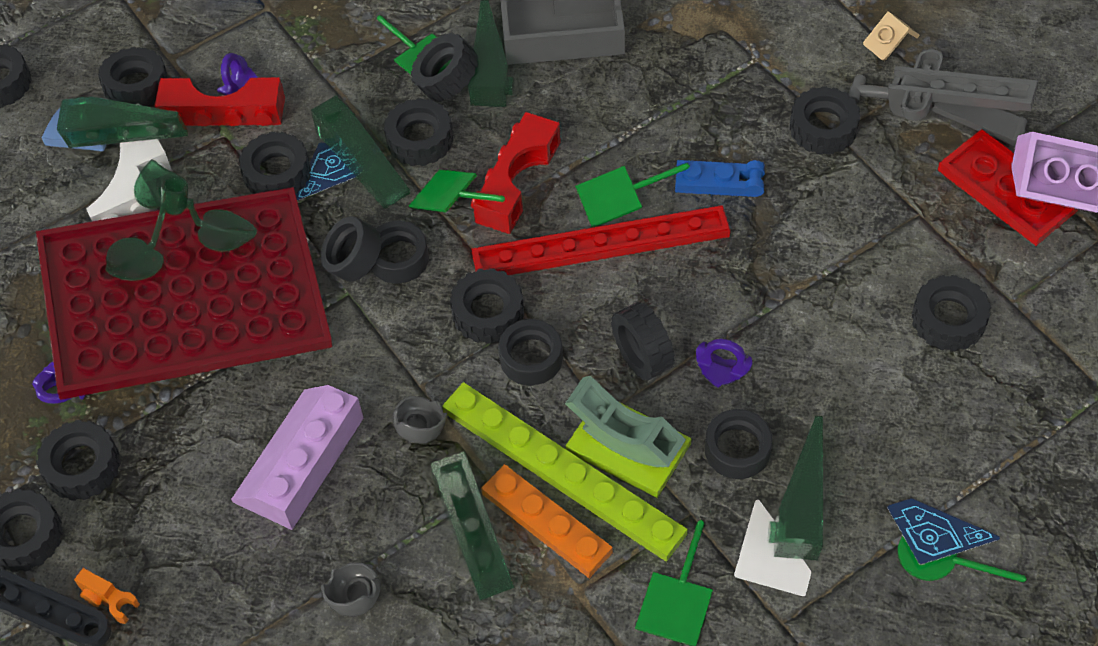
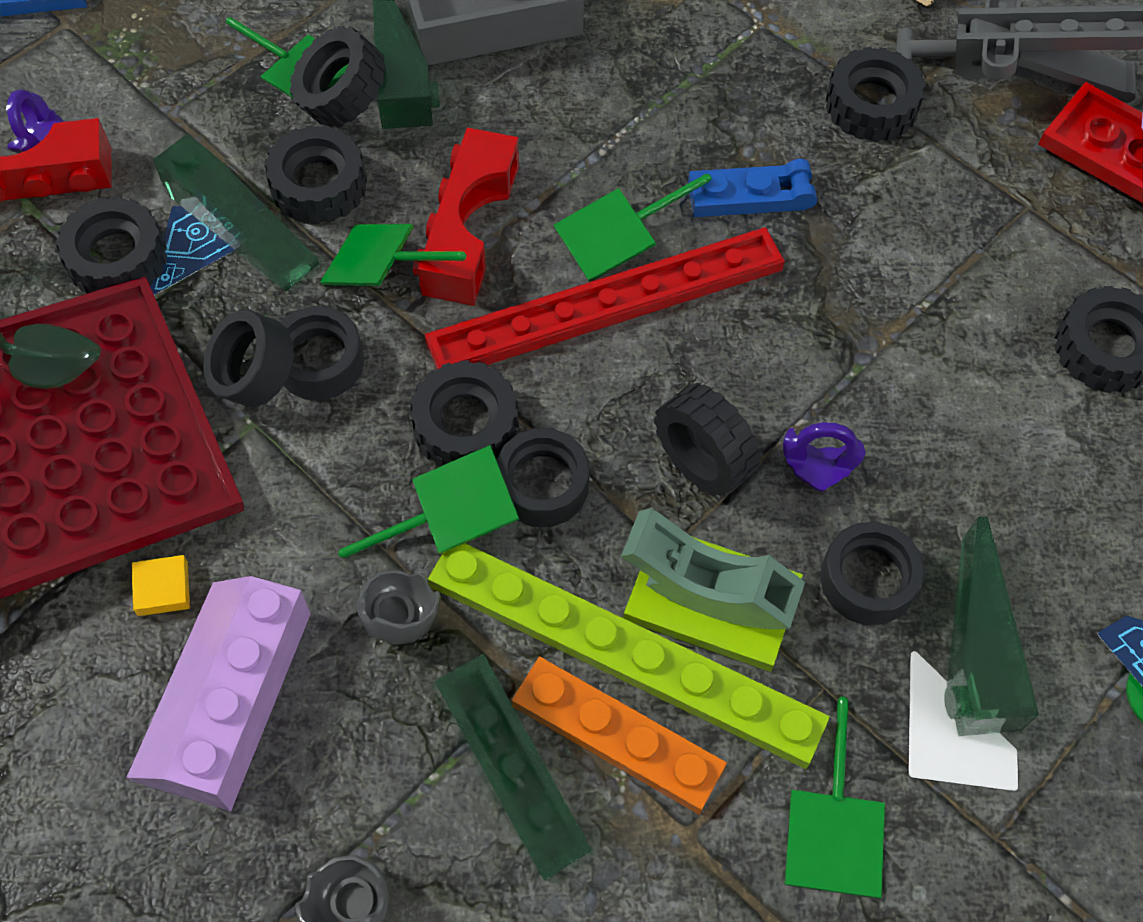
camera: 15 degrees left, 5 degrees up
none -> yellow tile [132,555,190,617]
none -> green piece [338,445,520,558]

